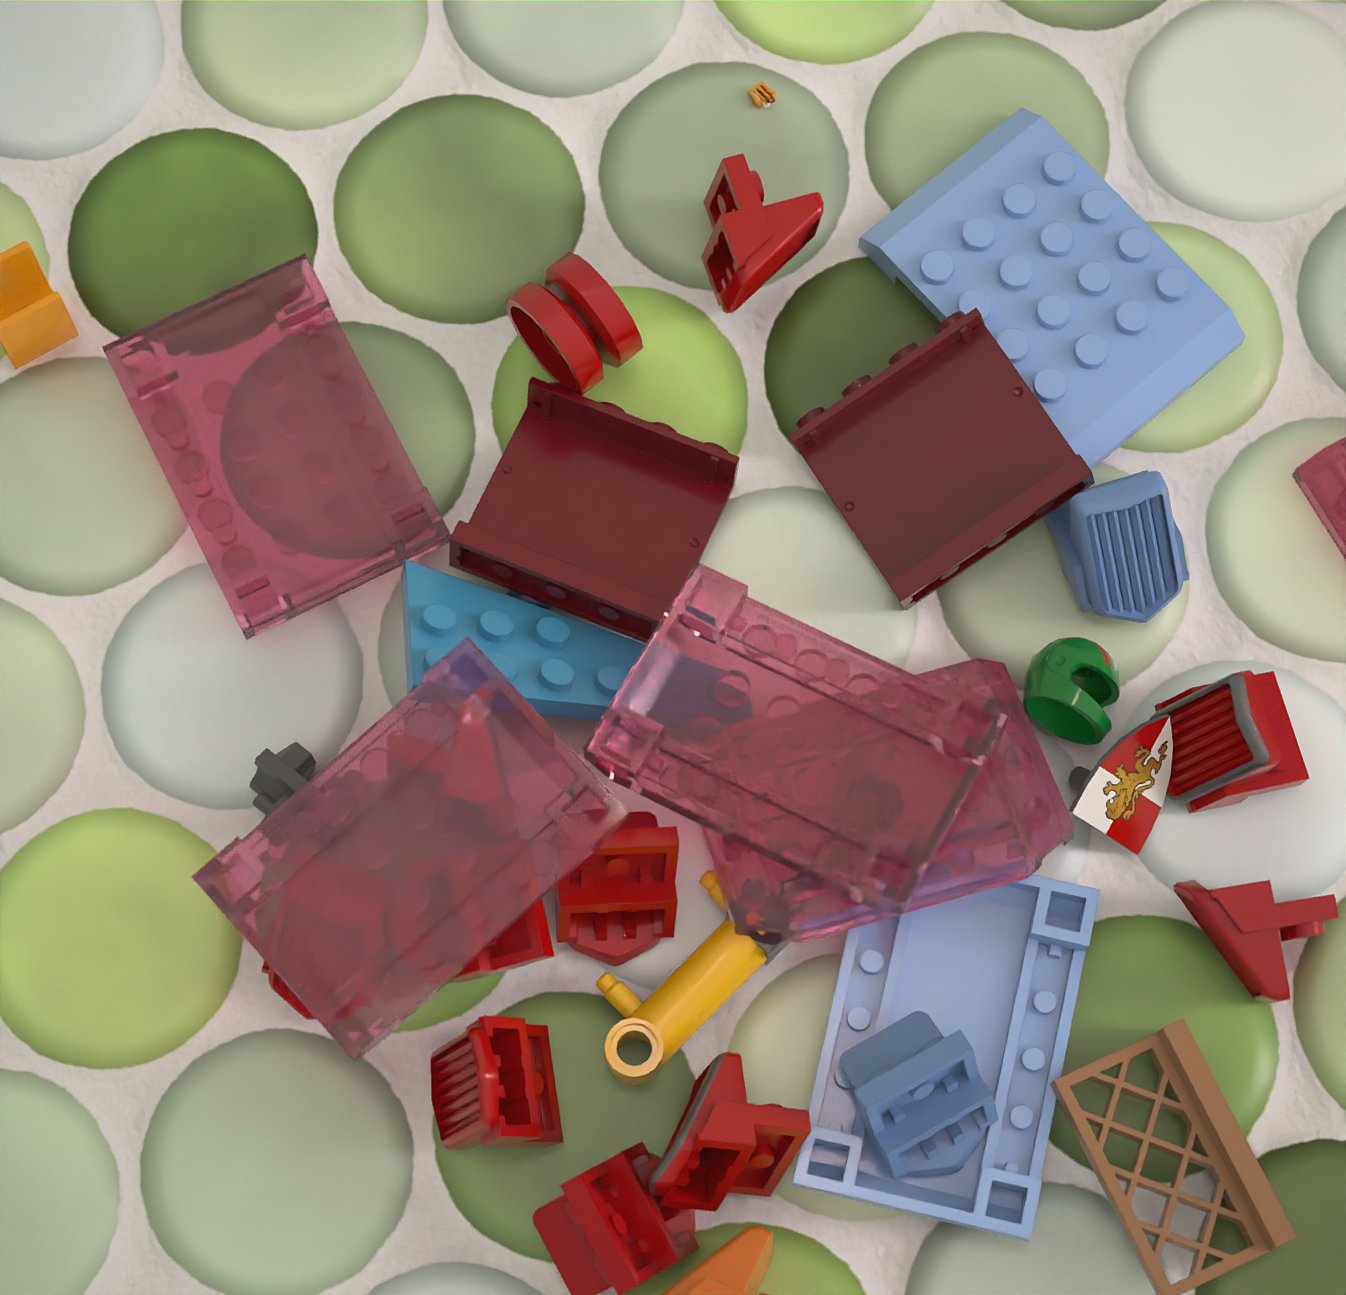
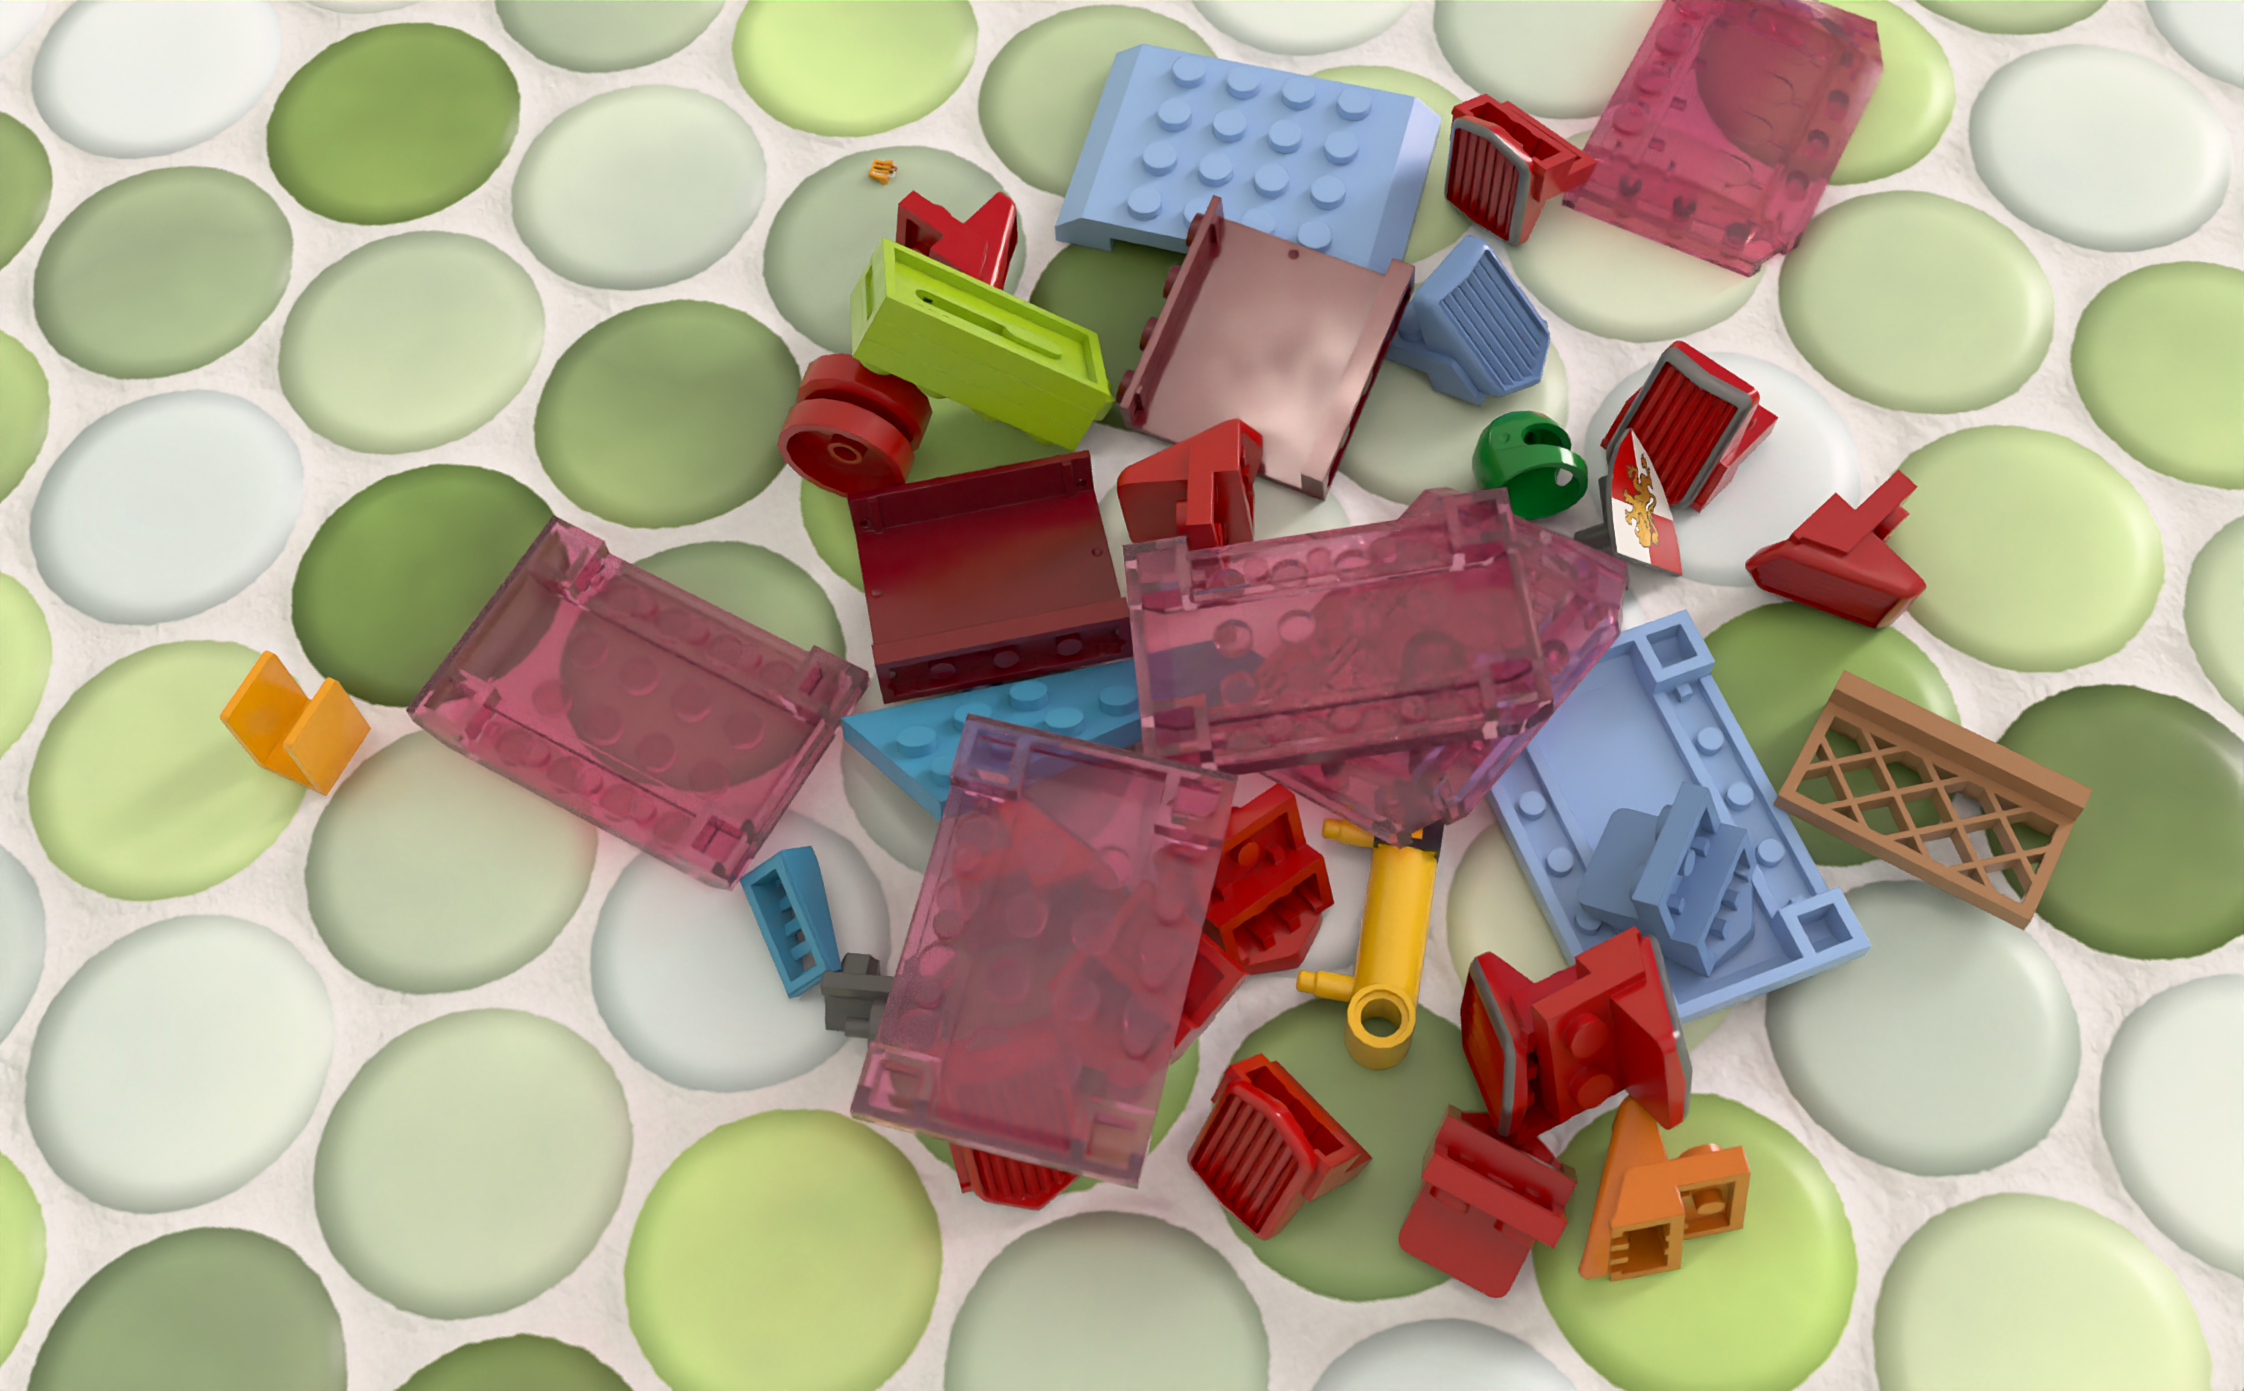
camera: 30 degrees left, 10 degrees down
none -> dark azure slope [739,846,842,999]
none -> lime piece [850,237,1116,452]
none -> red piece [1117,419,1263,598]
none -> red piece [1444,93,1597,246]
none -> red piece [1530,926,1693,1130]

